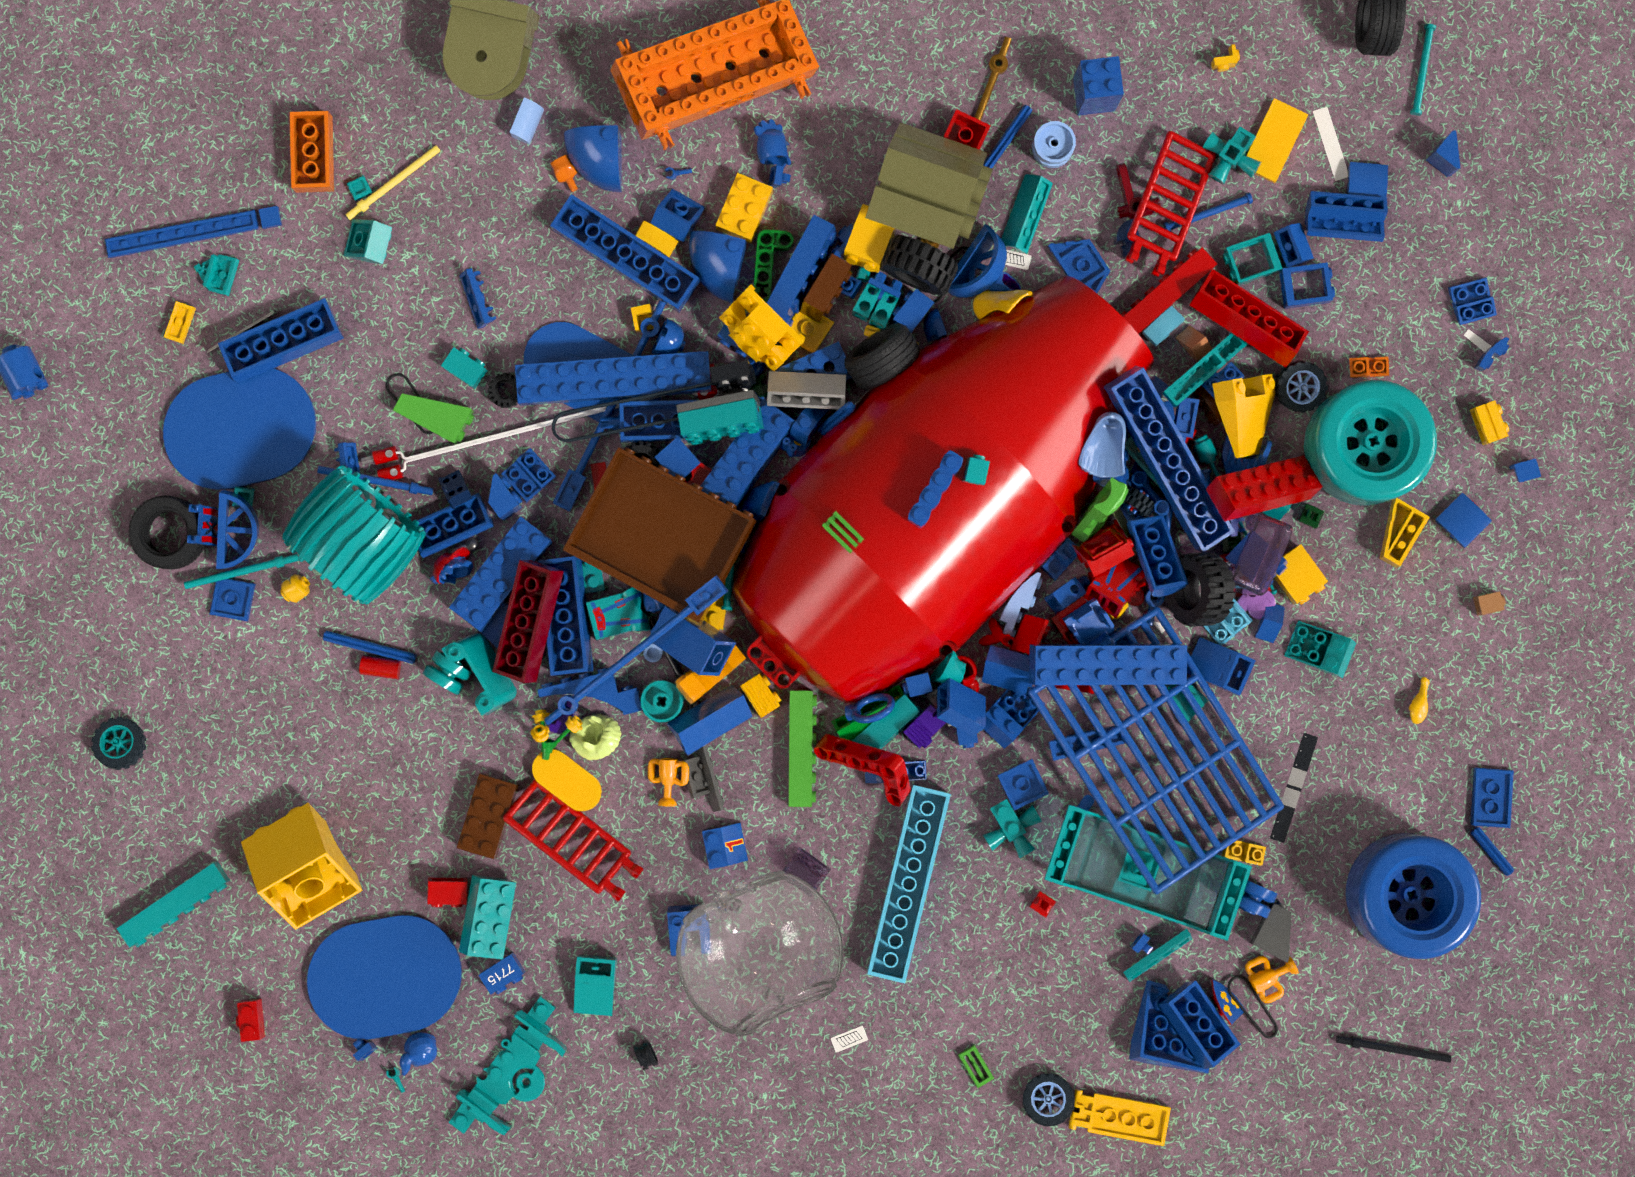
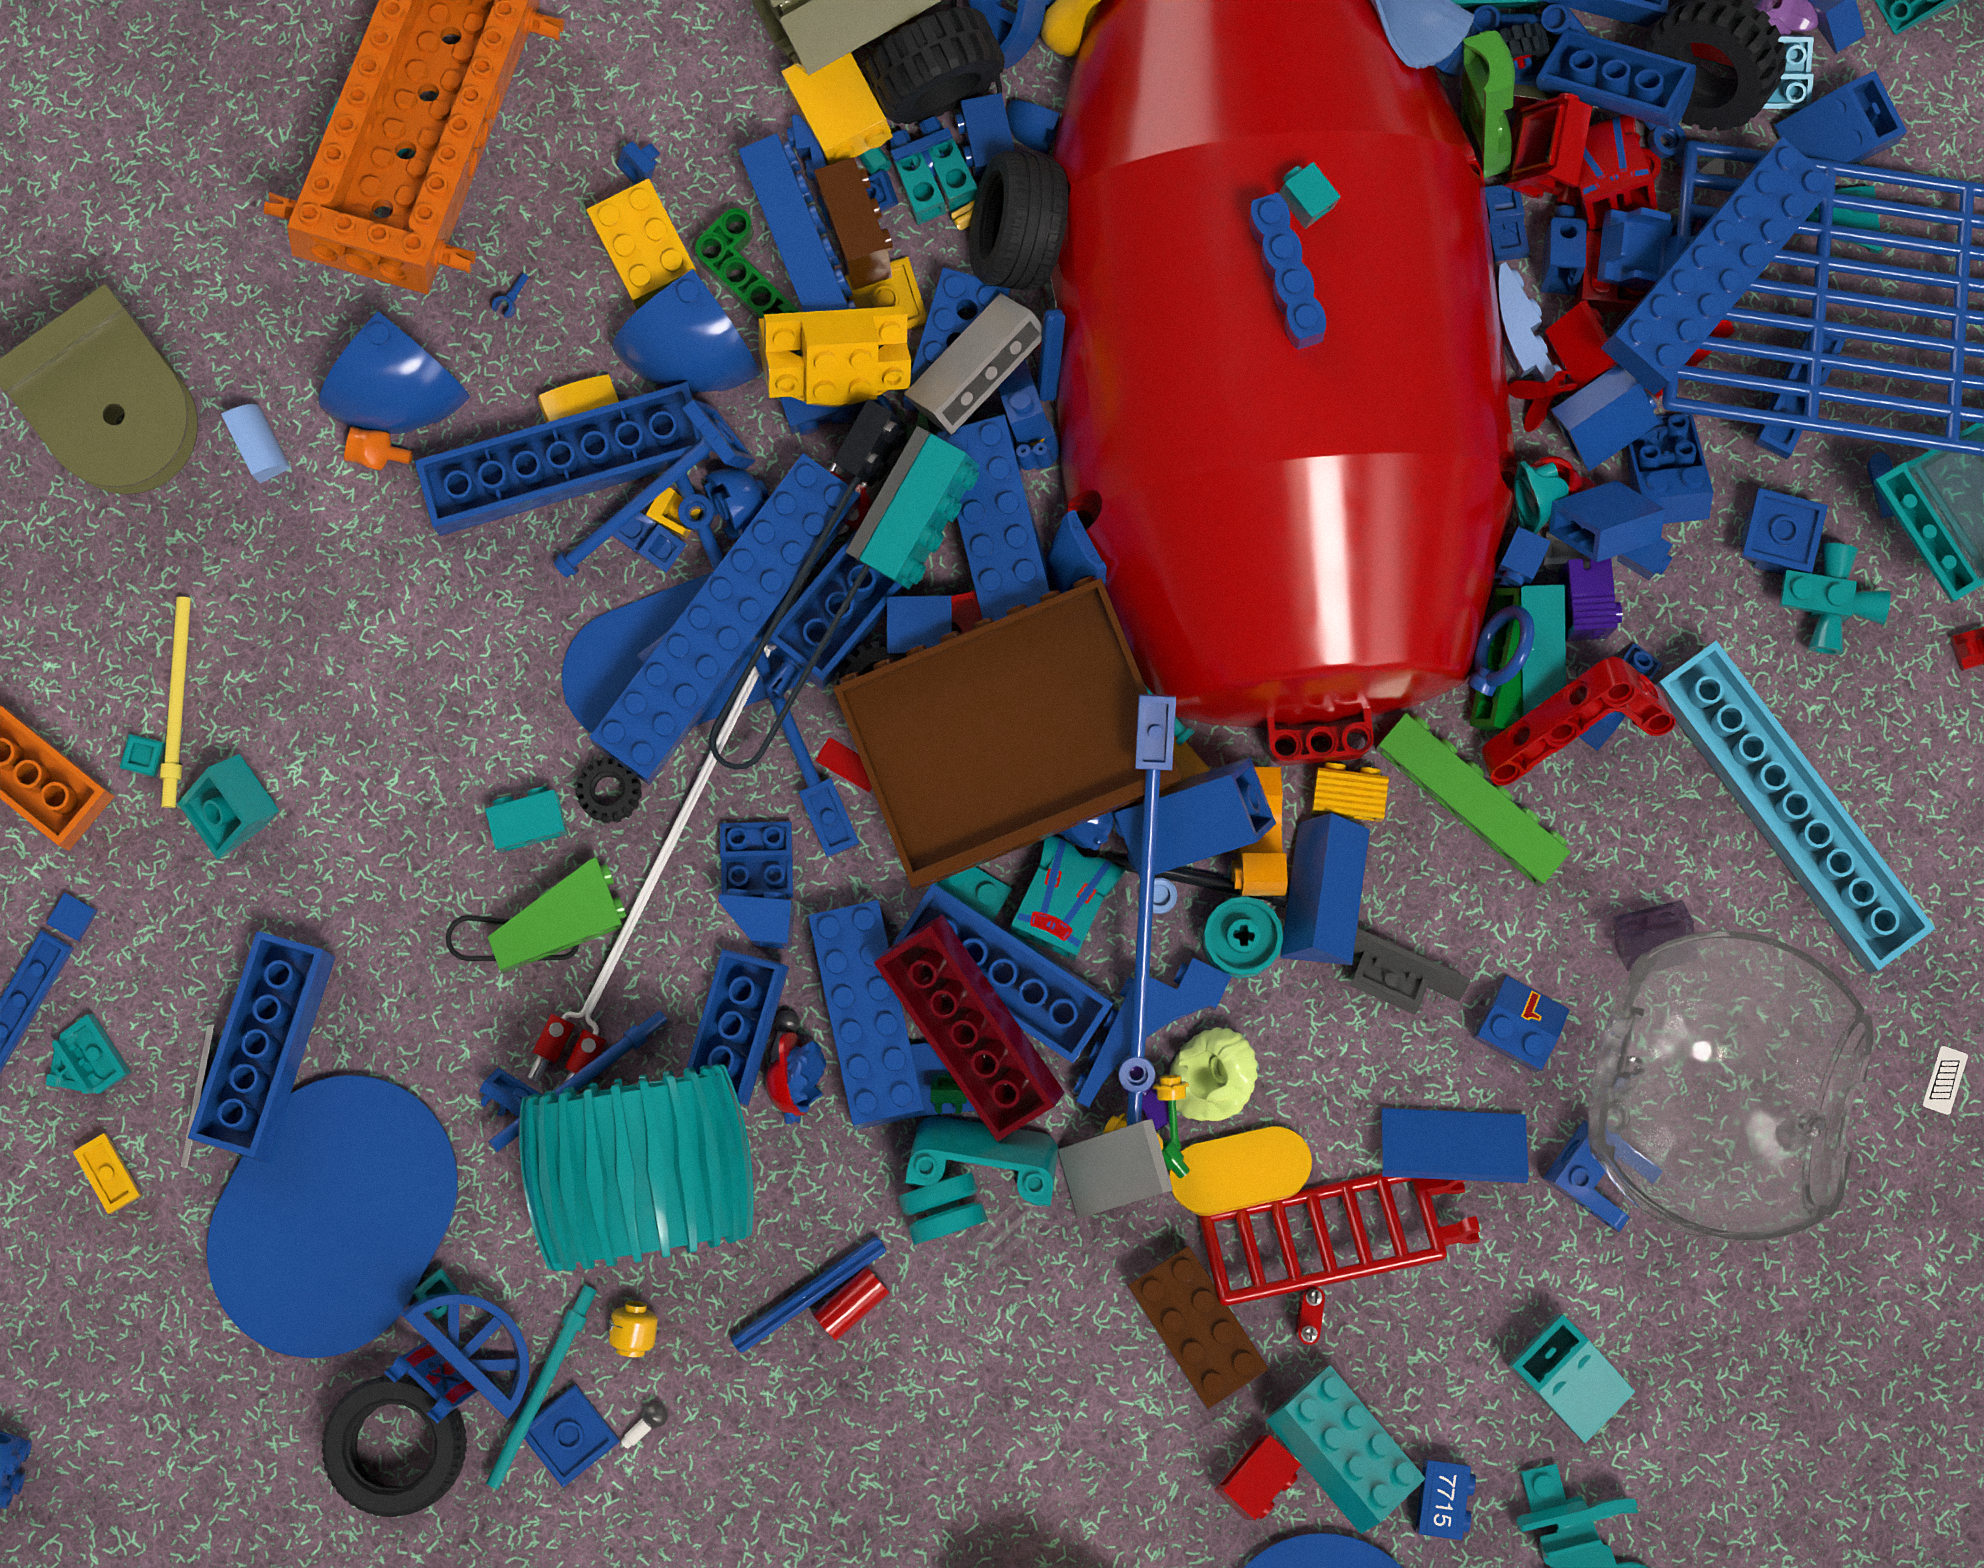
camera: 45 degrees left, 5 degrees down
dark blue piece [438,470,473,509] -> none
blue plate [459,268,496,329] -> none
black wheel [633,1039,659,1071] -> none
light orange piece [647,758,689,807] -> none
blue slope [651,189,705,242] -> none
blue piece [753,119,791,167] -> none
bright green tile [822,511,864,553] -> none
none -> blue tile [554,400,756,578]
none -> blue slope [612,503,687,573]
none -> piece [621,1403,668,1449]
none -> dark green tile [930,1073,967,1114]
none -> light grey tile [1058,1119,1173,1219]
none -> red piece [1295,1287,1325,1345]
none -> blue tile [1381,1108,1529,1183]

